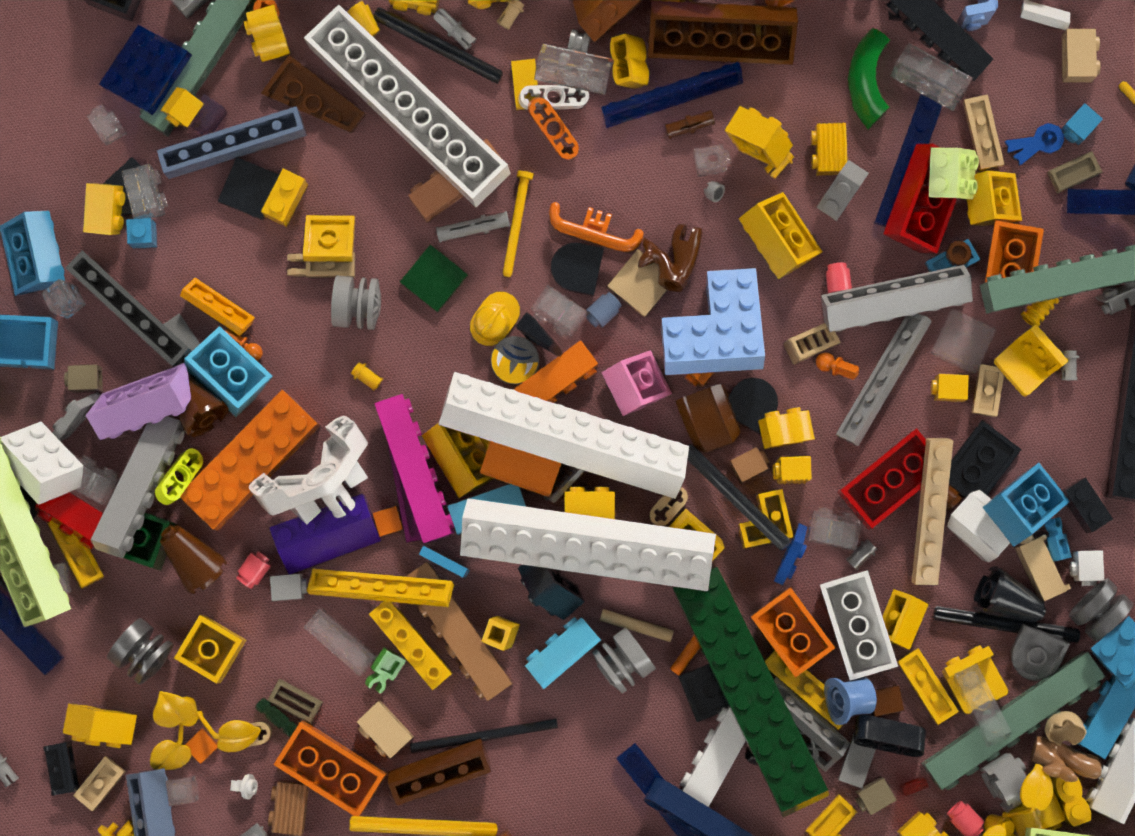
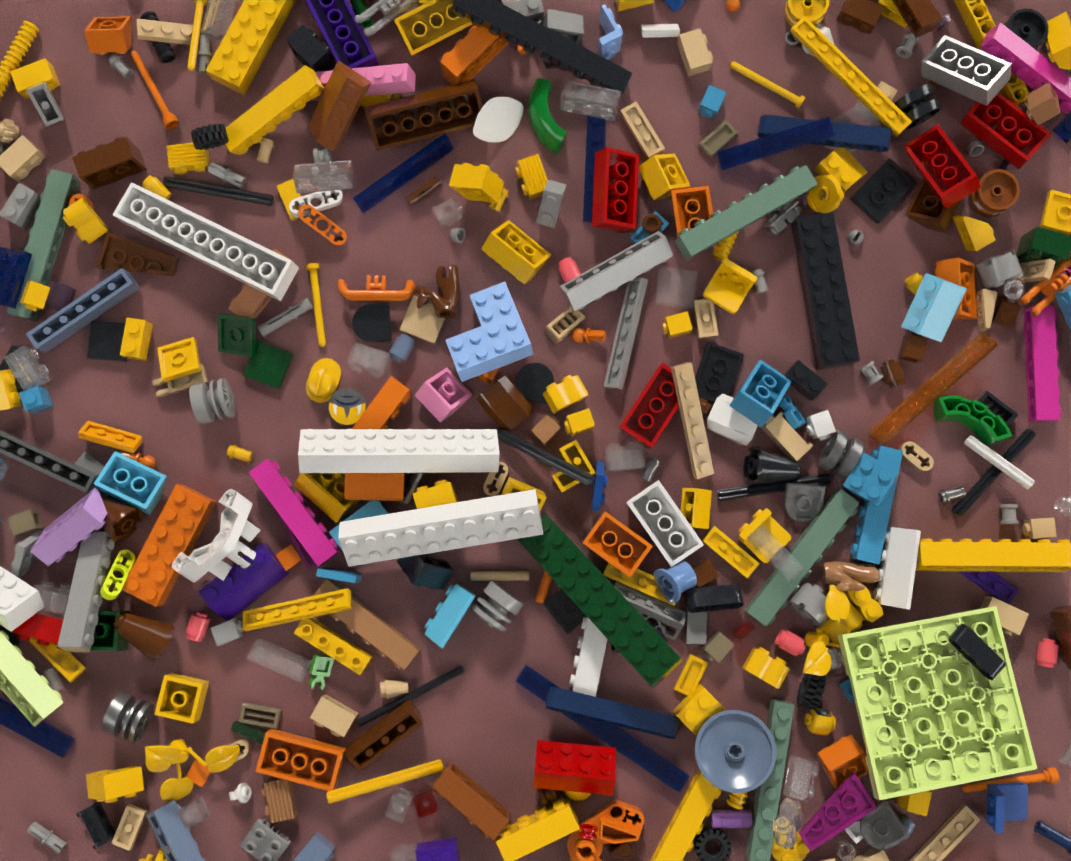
camera: 20 degrees left, 0 degrees up
yellow brick [481,616,520,651] -> none
black slope [516,312,563,357] -> none
yellow brick [610,33,649,89] -> none
yellowish green bracket [929,148,979,199] -> none
blue piece [1005,123,1065,166] -> none
tan hair [1044,711,1087,746] -> none
none -> dark green tile [217,313,256,357]
none -> tan cone [380,680,409,699]
none -> white sticker [473,97,524,142]

